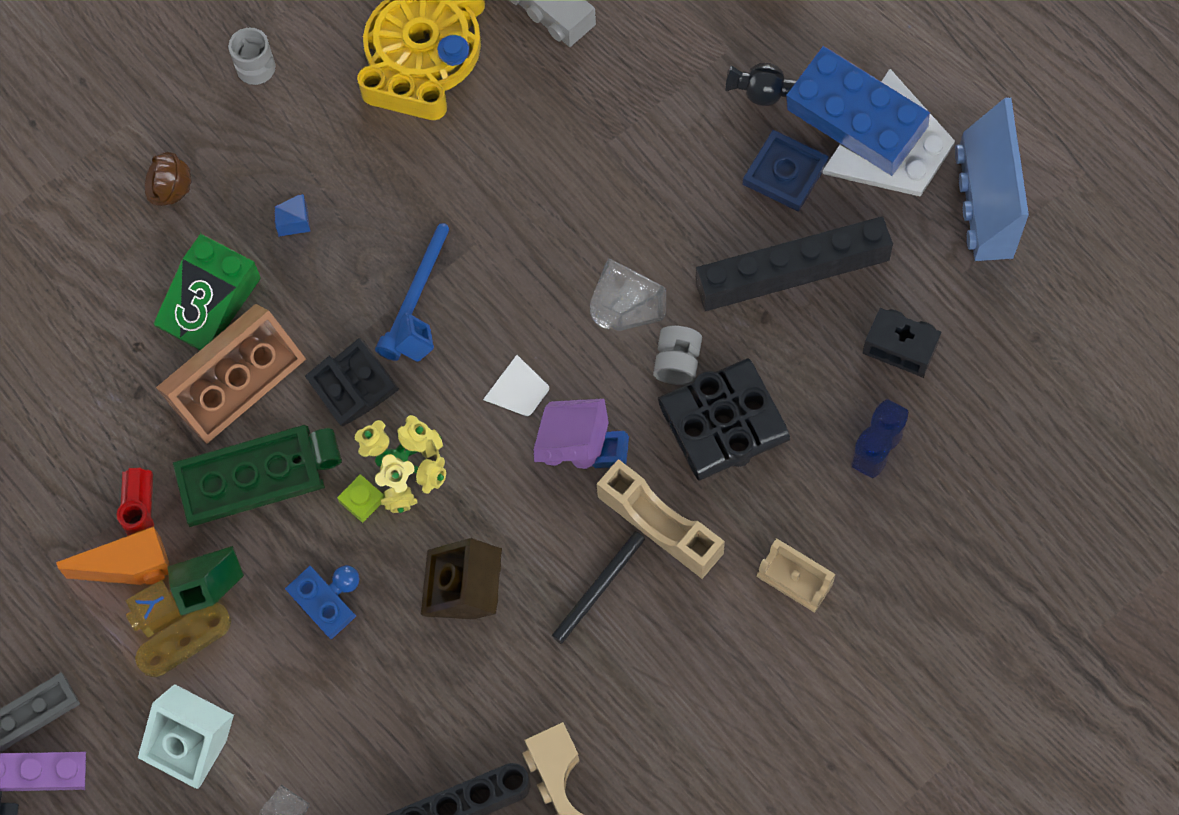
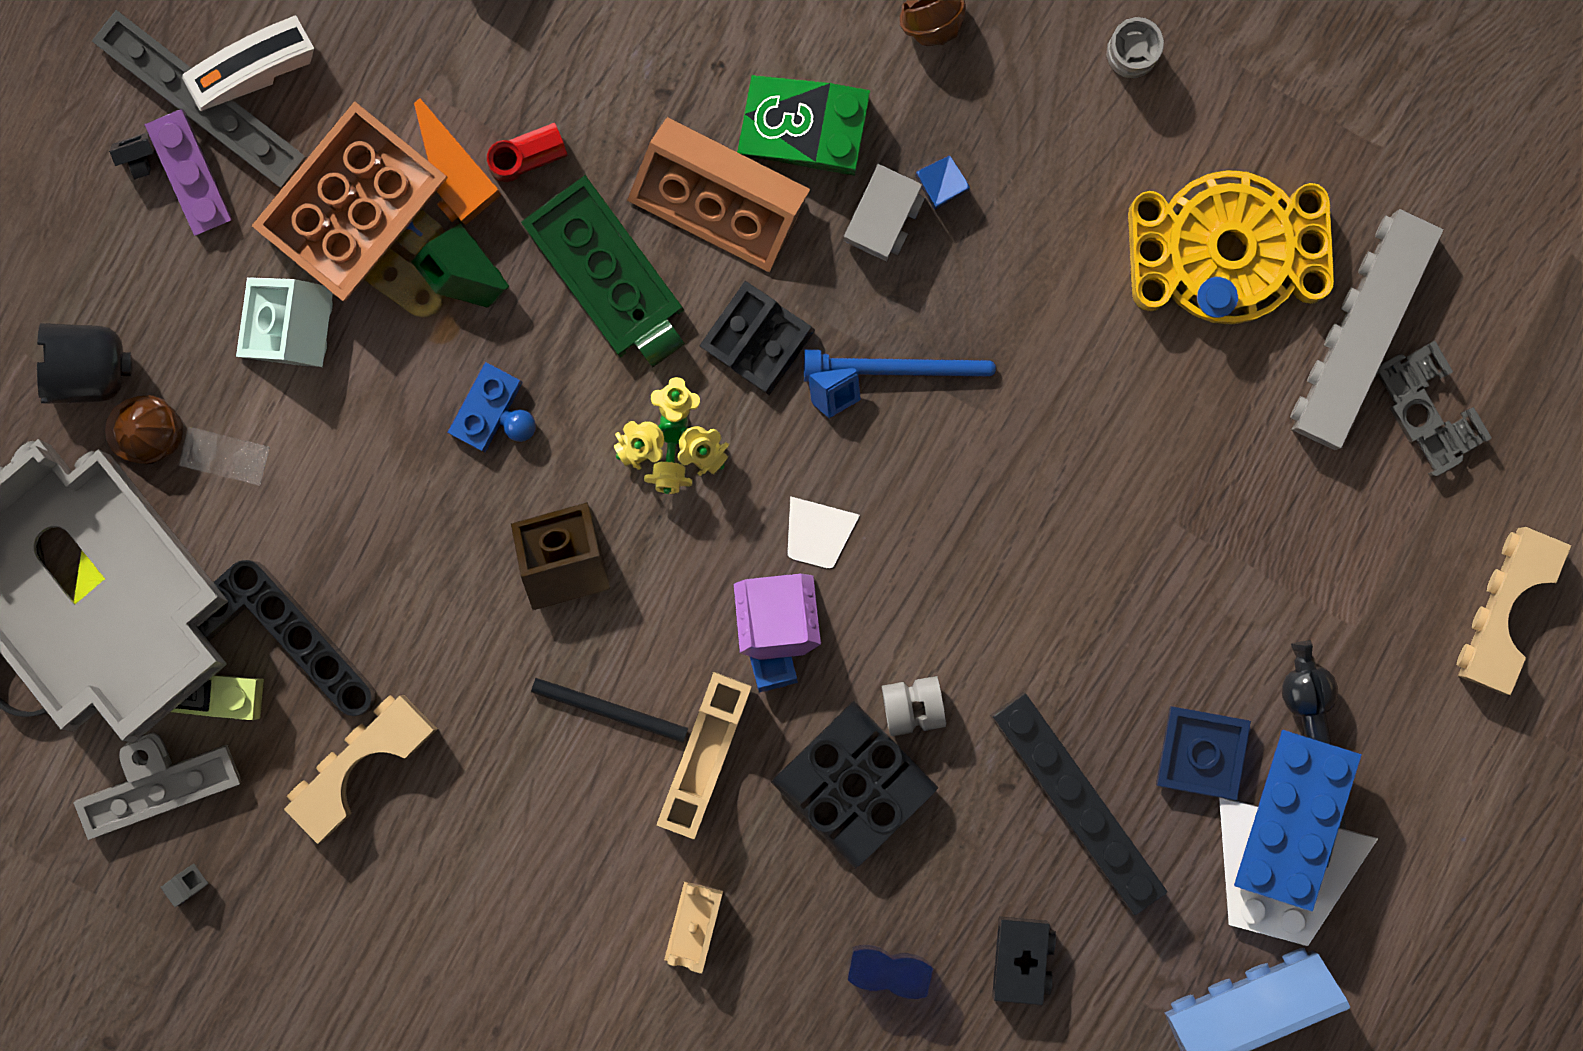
camera: 70 degrees right, 20 degrees up
lime plate [337,474,385,523] -> none
clear slope [590,258,666,331] -> none
none -> nougat slope [252,101,448,303]
none -> light grey brick [843,164,925,262]

